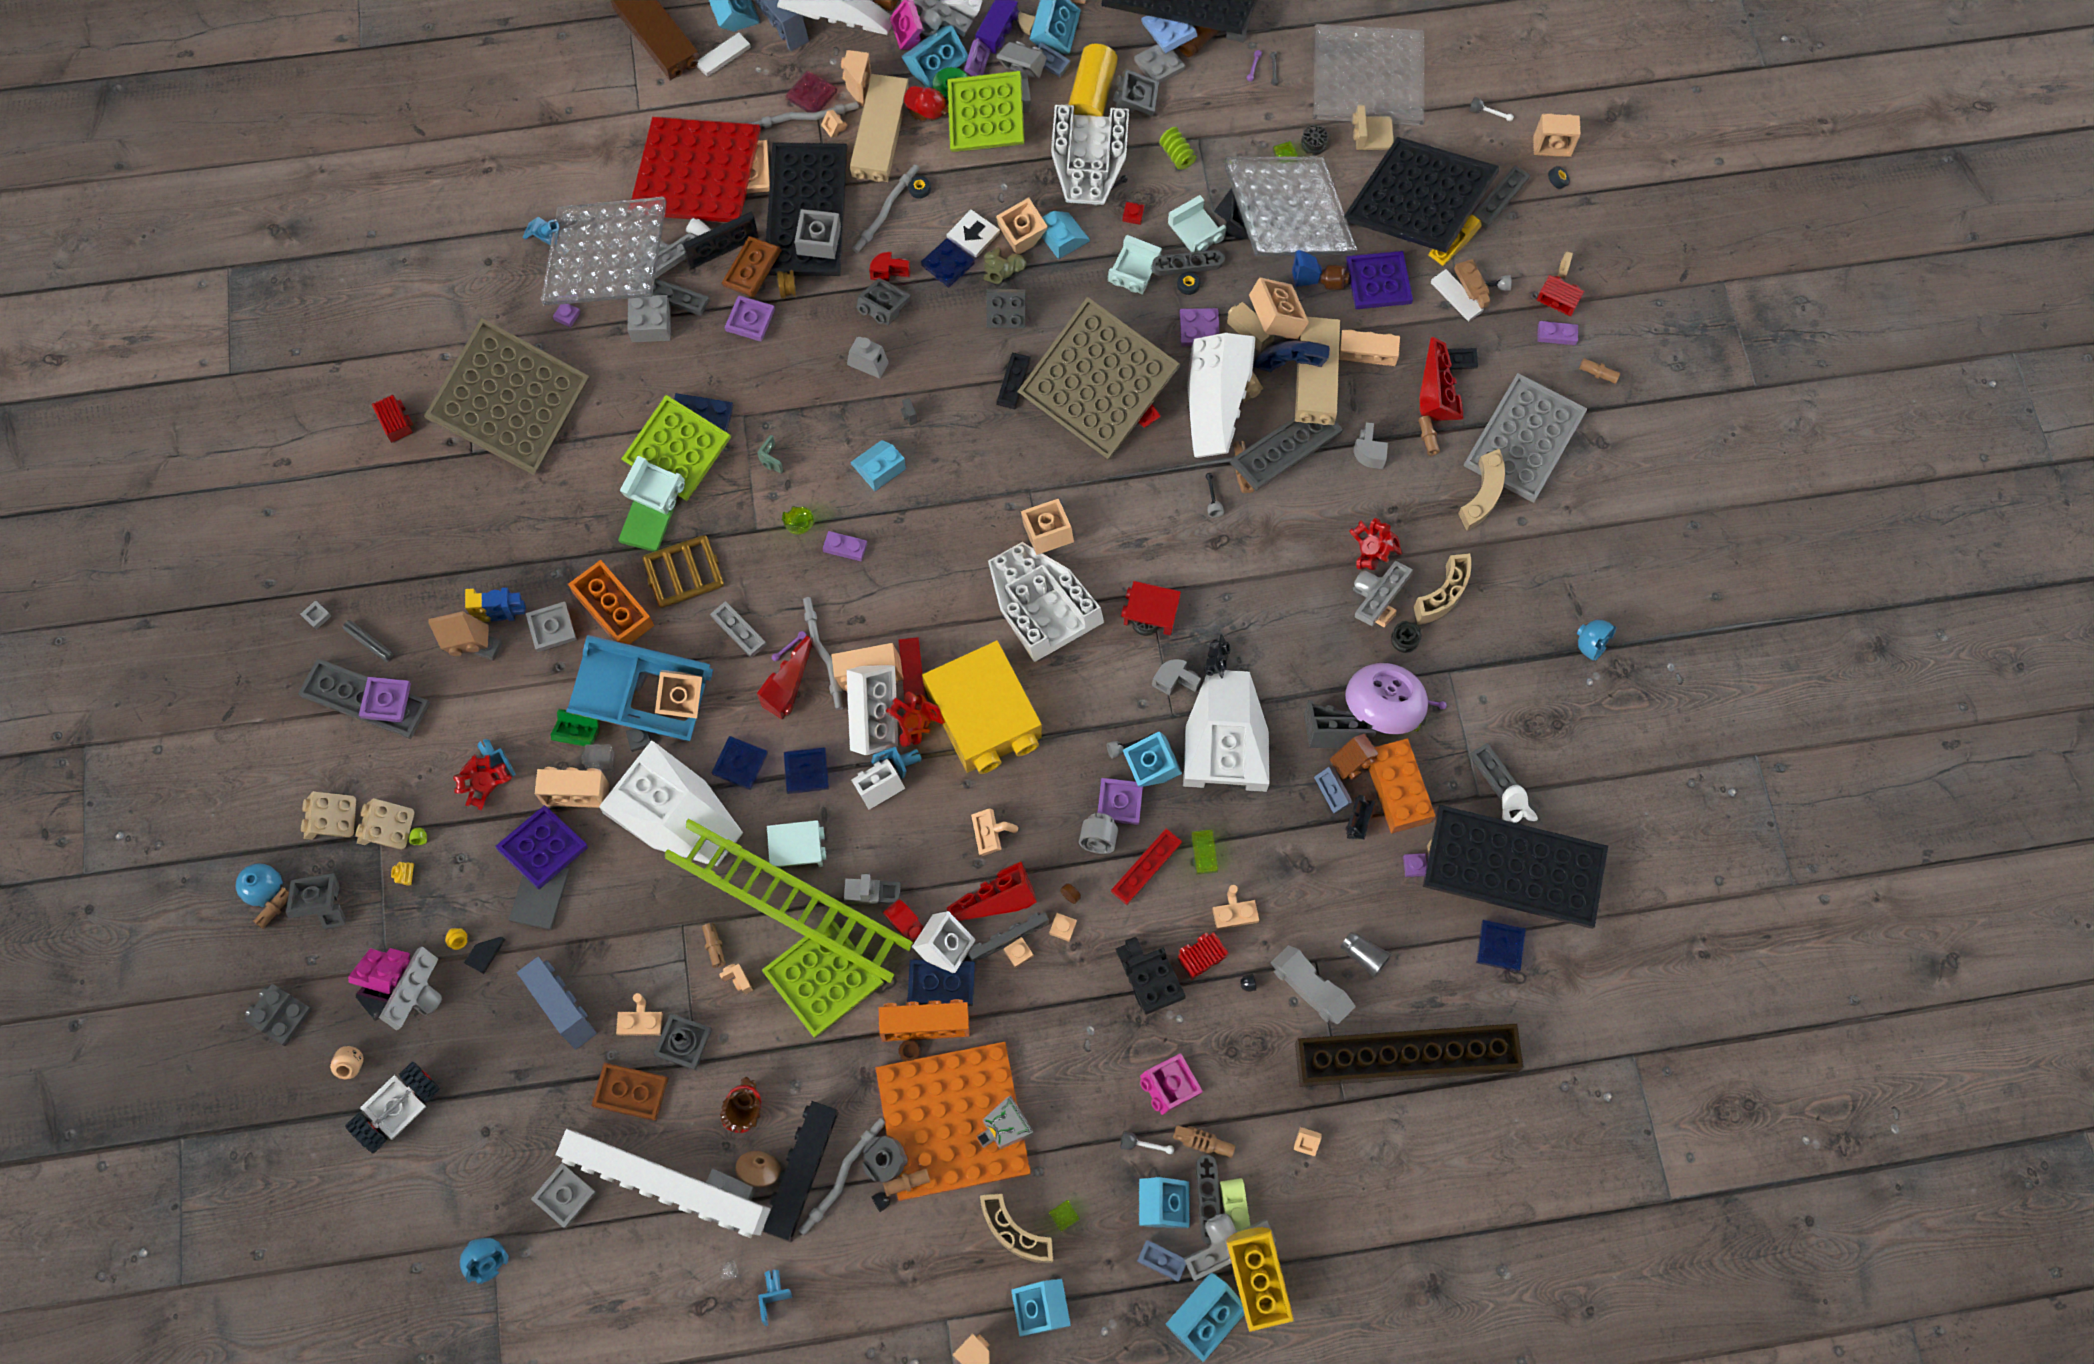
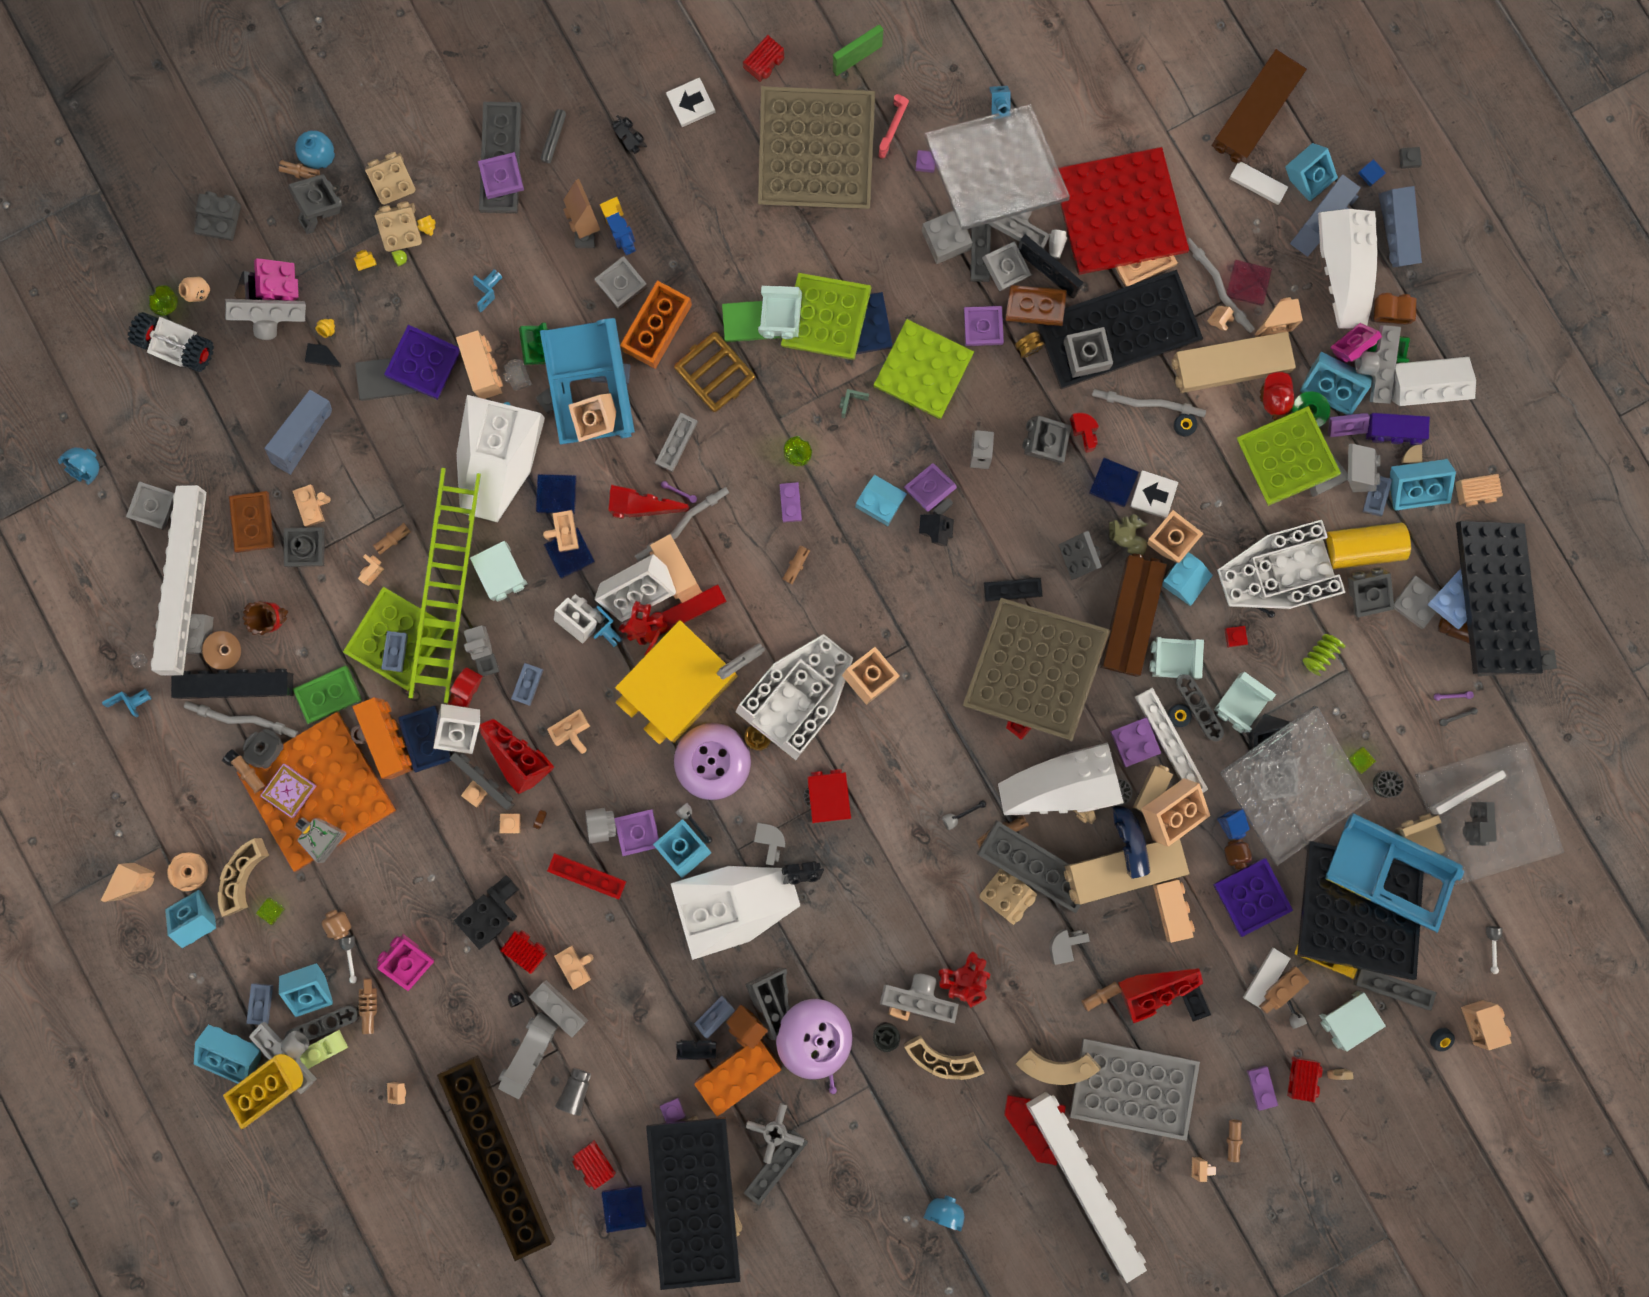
camera: 70 degrees right, 15 degrees up
light grey plate [300,601,331,630] -> none
red piece [453,754,512,811] -> none
clear neon green plate [1191,830,1218,875] -> none
white piece [1502,785,1538,823] -> none
none -> clear neon green hair [149,285,178,316]
none -> light nougat plate [167,852,208,891]
none -> tile [261,764,316,818]
none -> bright green tile [293,665,362,724]
none -> medium nougat head [322,909,351,940]
none -> sand blue plate [381,631,408,672]
none -> yellow plate [417,215,436,236]
none -> sand blue plate [511,663,543,706]
none -> light grey brick [529,980,588,1038]
none -> light nougat plate [543,510,579,552]
none -> red brick [572,1140,616,1190]
none -> black hinge [612,115,647,154]
none -> white tile [666,77,716,127]
none -> lavender brick [674,723,751,800]
none -> light grey axle [717,644,765,679]
none -> pearl gold wheel [745,725,771,751]
none -> light grey bar [746,1103,805,1164]
none -> medium nougat pin [782,546,810,585]
none -> bright green tile [833,25,884,76]
none -> lime plate [873,319,974,420]
none -> coral hinge [878,94,909,159]
none -> medium lavender plate [904,463,957,512]
none -> black brick [919,514,954,546]
none -> tan bracket [980,868,1037,925]
none -> light grey plate [982,241,1032,292]
none -> red plate [1004,1095,1066,1166]
none -> white brick [1026,1092,1147,1283]
none -> reddish brown brick [1100,553,1167,677]
none -> white tile [1135,688,1208,792]
none -> light nougat tile [1191,1157,1216,1182]
none -> light aqua panel [1319,990,1386,1052]
none -> dark azure piece [1326,813,1464,933]
none -> white tile [1429,770,1506,814]
none -> dark grey plate [1463,802,1497,846]

